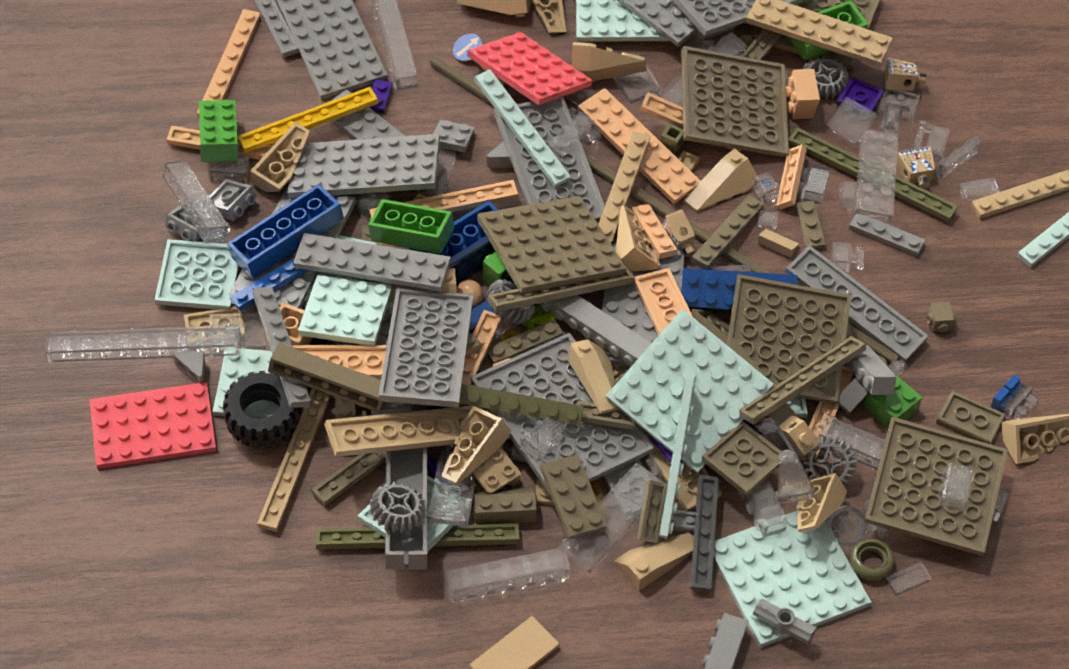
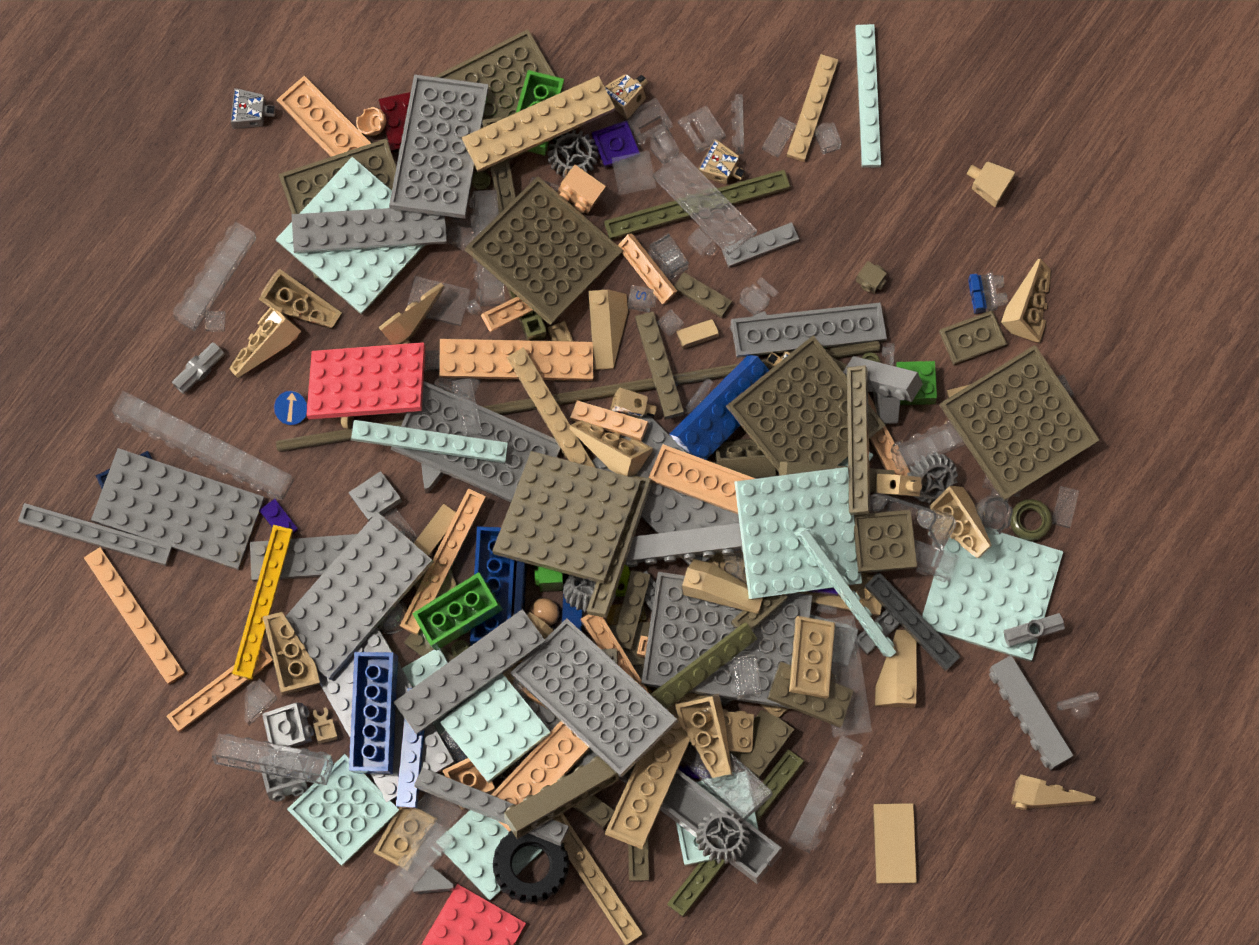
camera: 50 degrees left, 20 degrees up
bright green brick [199,100,238,162] -> none
dark tan plate [636,480,668,544] -> none
clear brick [937,463,974,511] -> none
none -> tan plate [313,707,337,744]
none -> tan tile [414,504,456,556]
none -> tan tile [789,616,835,699]
none -> clear brick [815,122,842,154]

